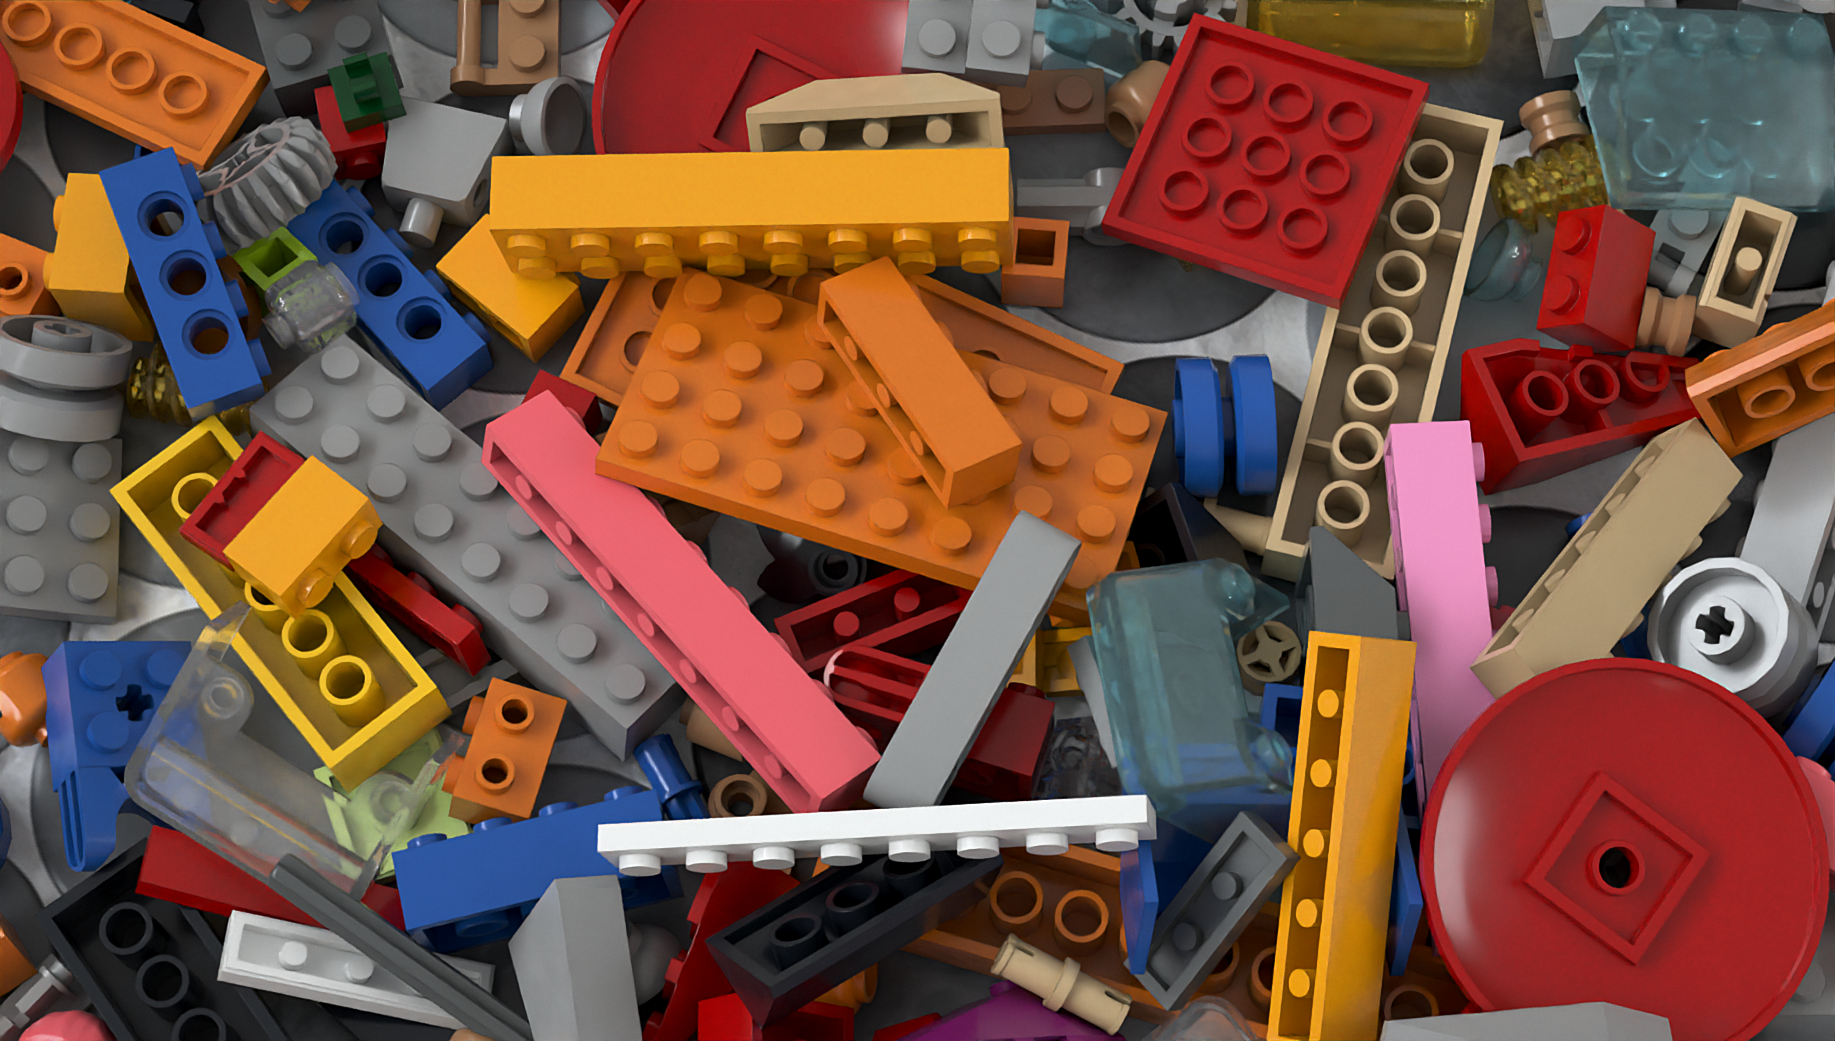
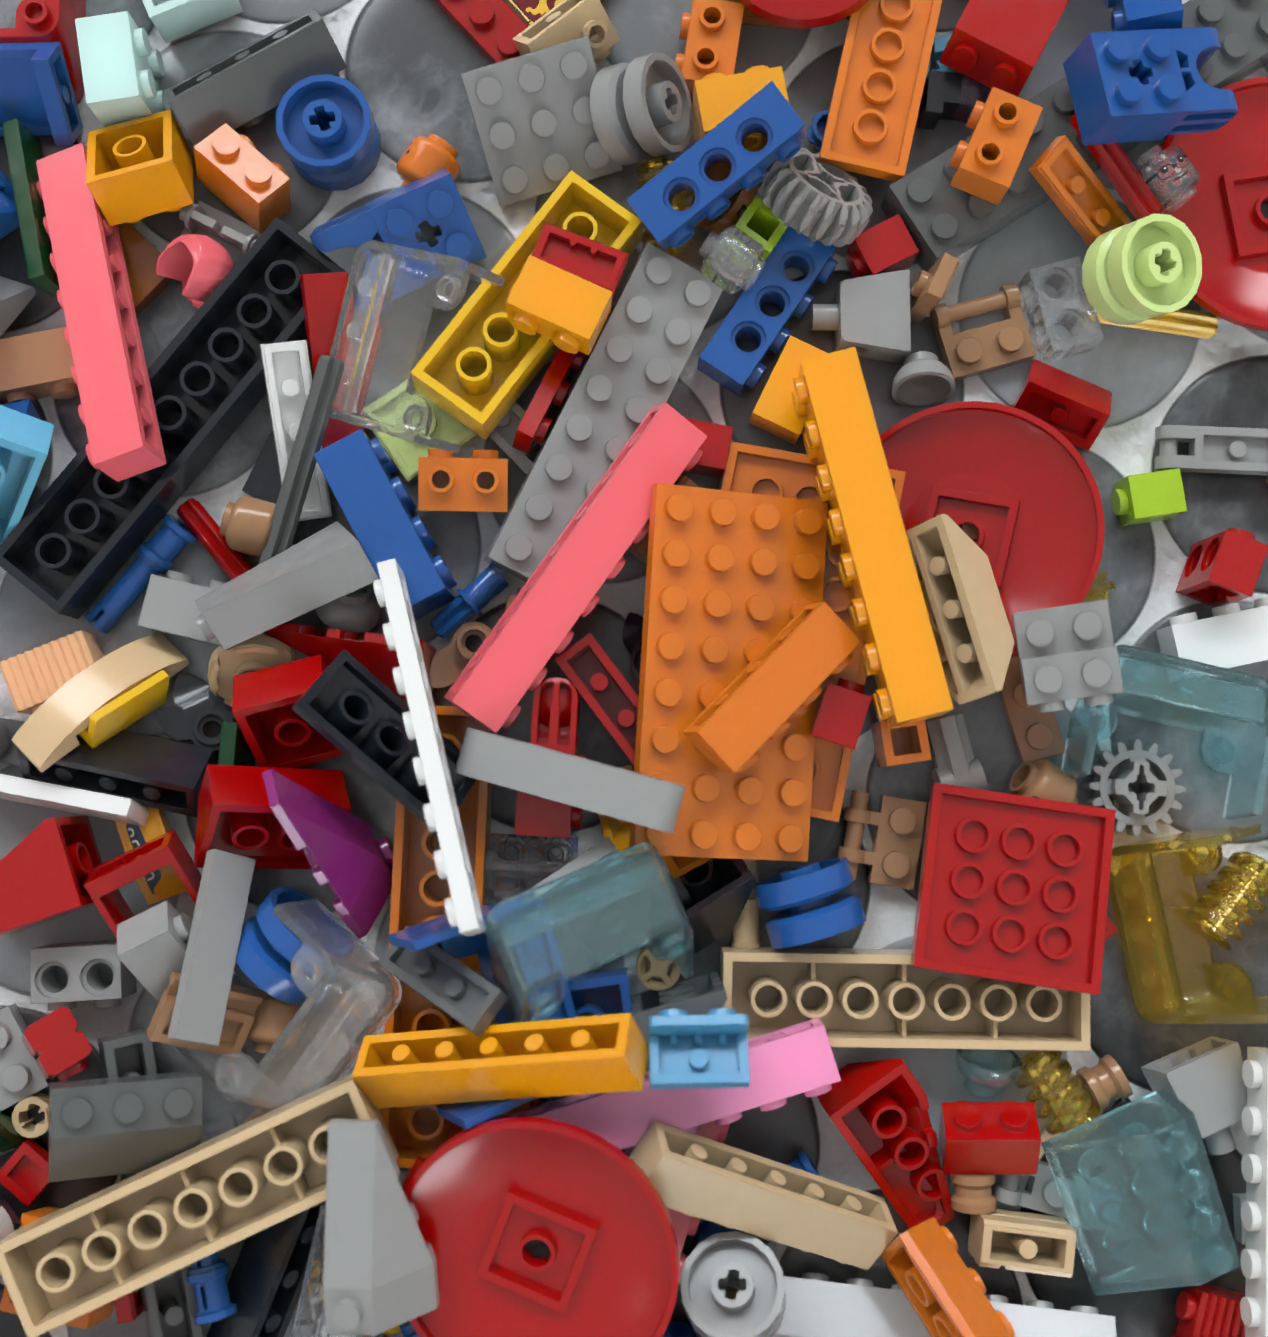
camera: 70 degrees right, 15 degrees up
dark green tile [327,52,407,133] -> none
tan pin [991,933,1133,1036] -> none
none -> dark azure bracket [649,1008,750,1089]
none -> red brick [811,678,872,750]
none -> medium nougat plate [837,790,927,890]
none -> medium nougat plate [910,252,959,323]

